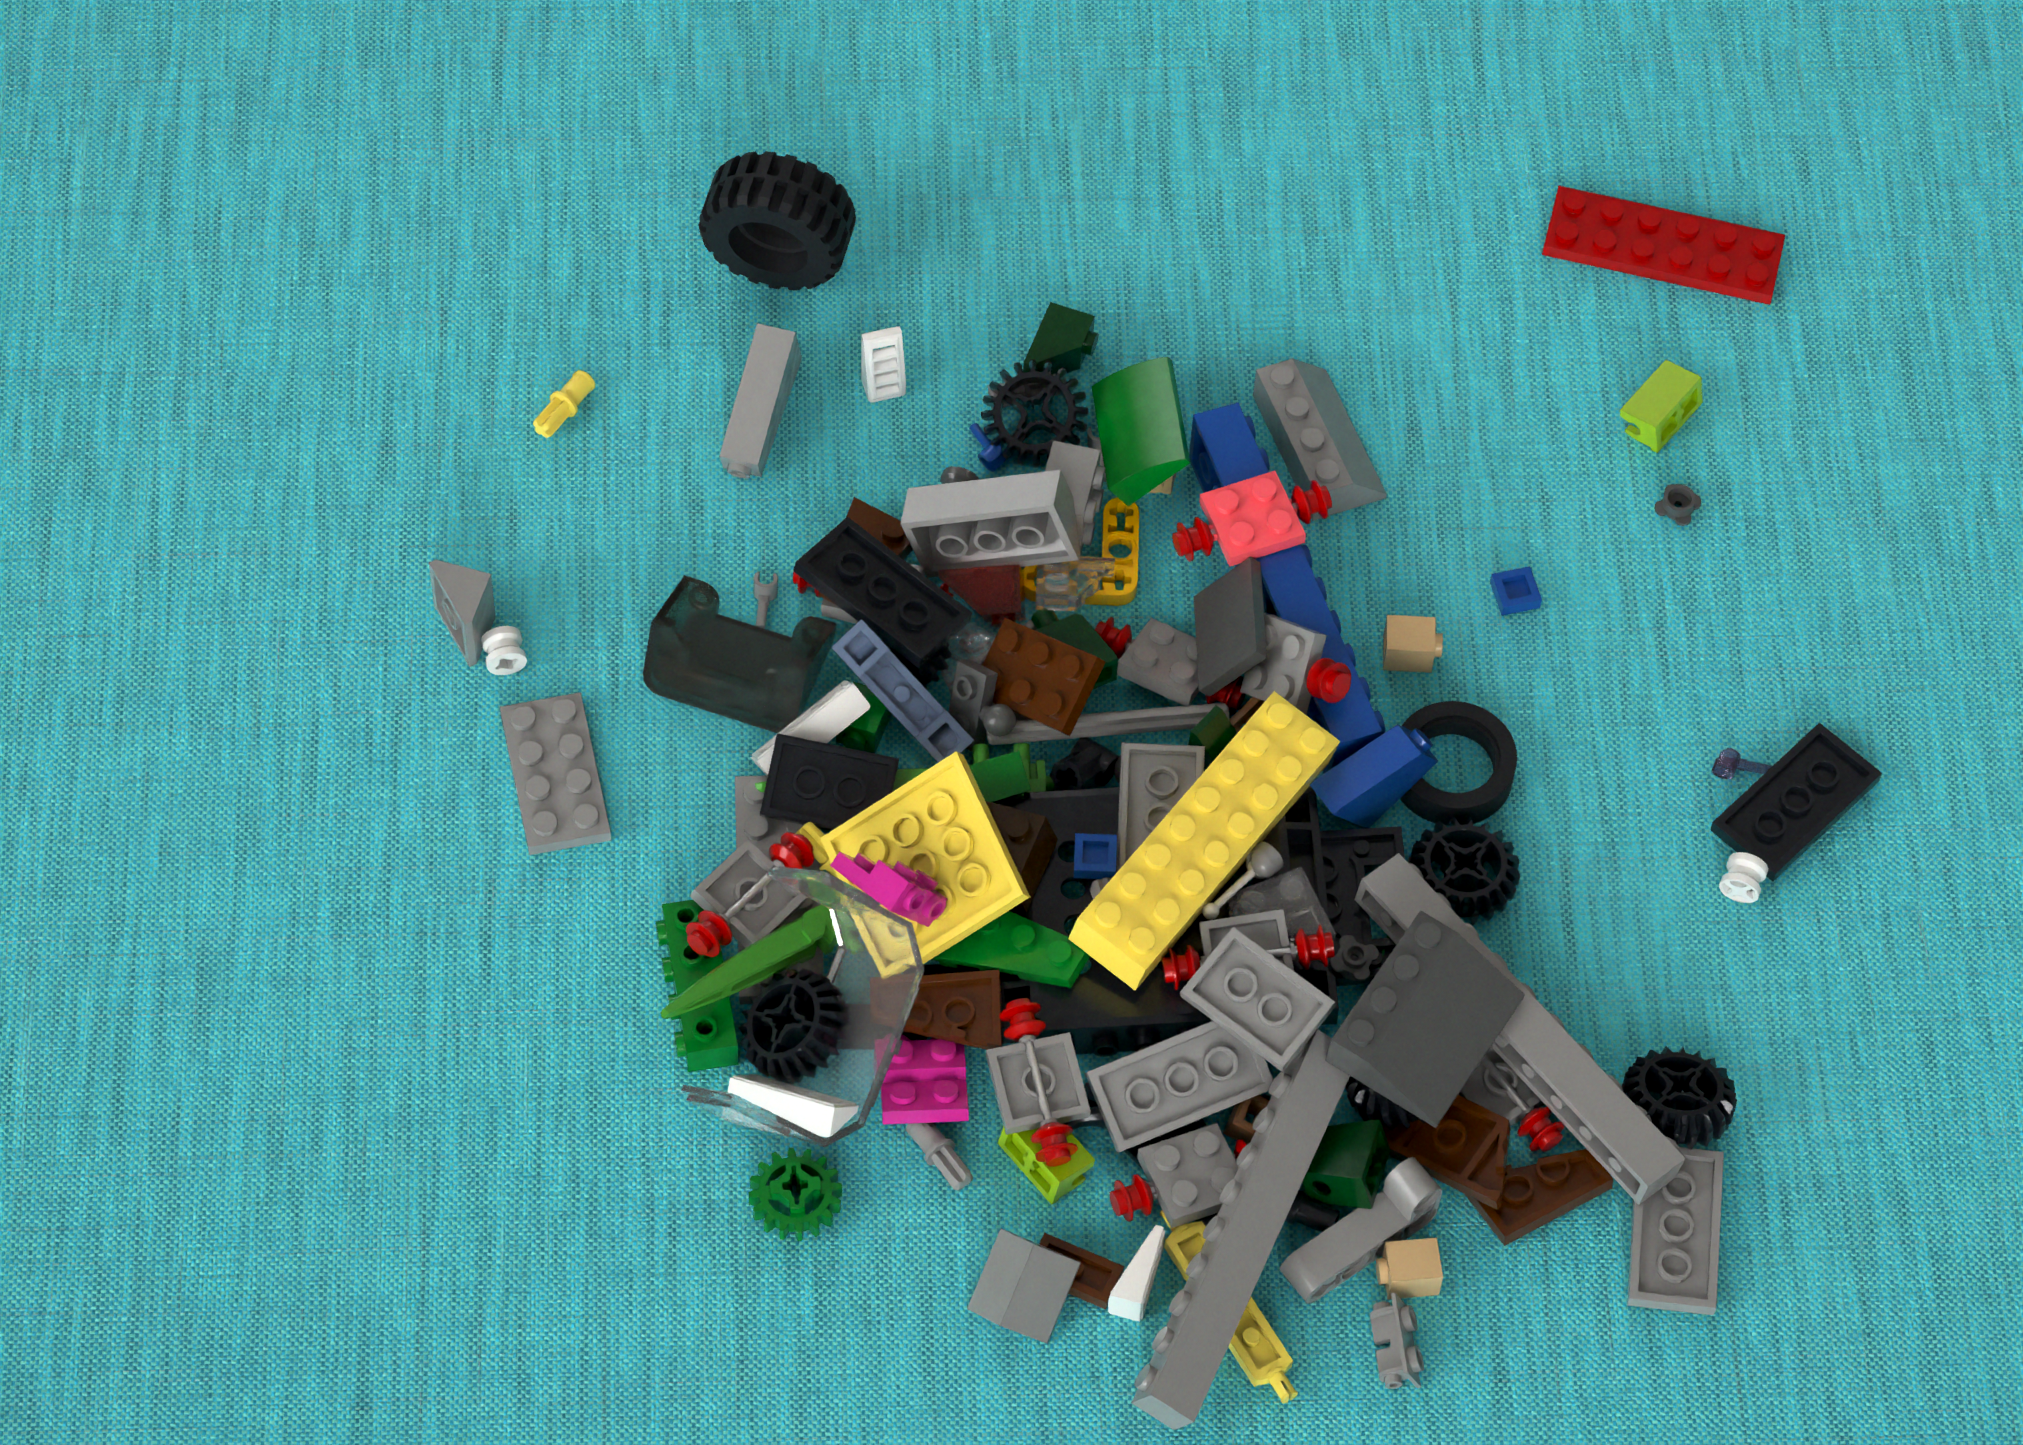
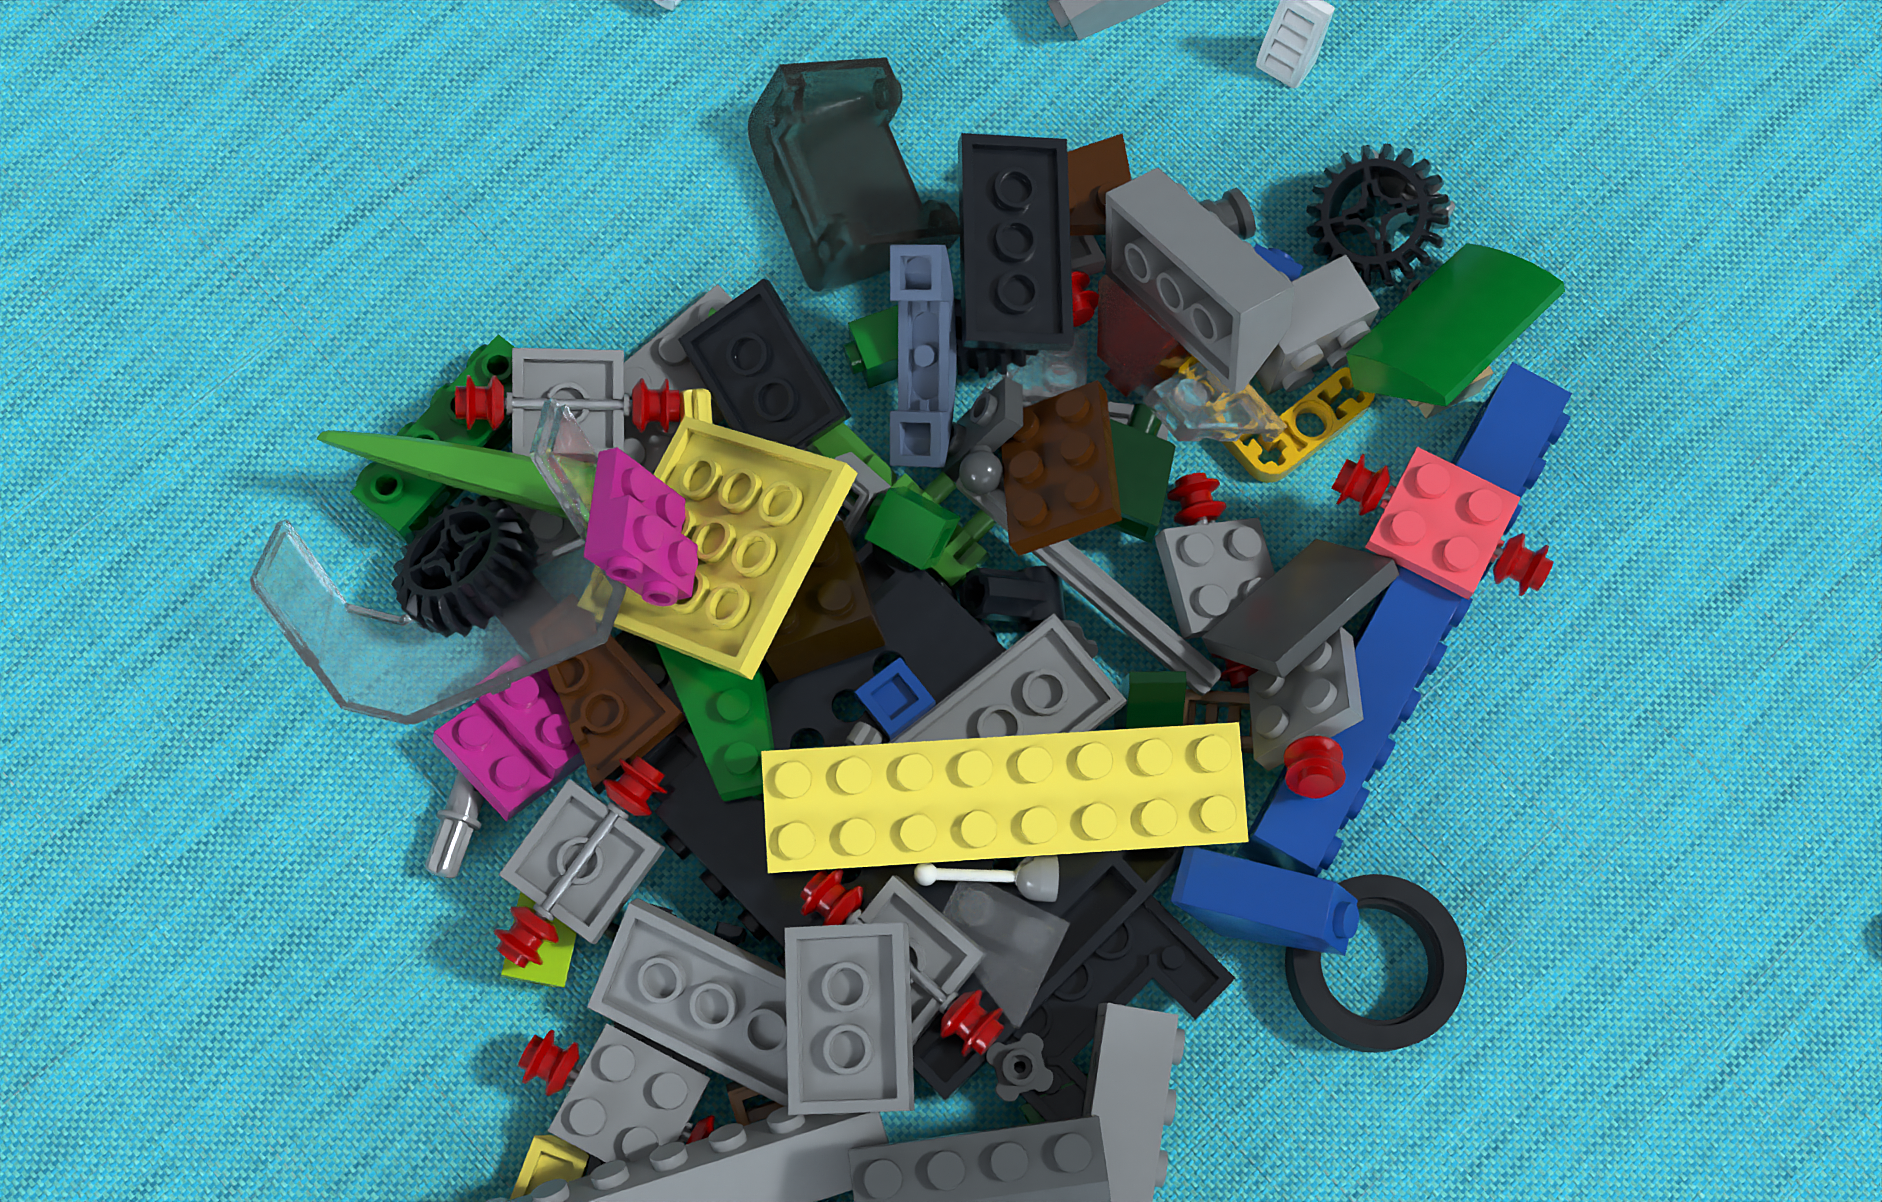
camera: 50 degrees right, 15 degrees up
light grey plate [500,692,611,855] -> none
white slope [726,1074,859,1137] -> none
green gear [748,1148,842,1241] -> none
white slope [750,680,870,776] -> none
light grey hand [754,572,778,630] -> none
light grey slope [967,1228,1081,1343] -> none
blue hand [970,423,1006,472] -> none
dark green slope [1023,302,1099,374] -> none
reddish brown plate [1039,1233,1124,1309] -> none
white slope [1108,1225,1165,1322] -> none
light grey slope [1253,358,1387,521] -> none
tan brick [1383,615,1443,673] -> none
black gear [1408,816,1520,925] -> none
blue plate [1490,566,1542,616] -> none

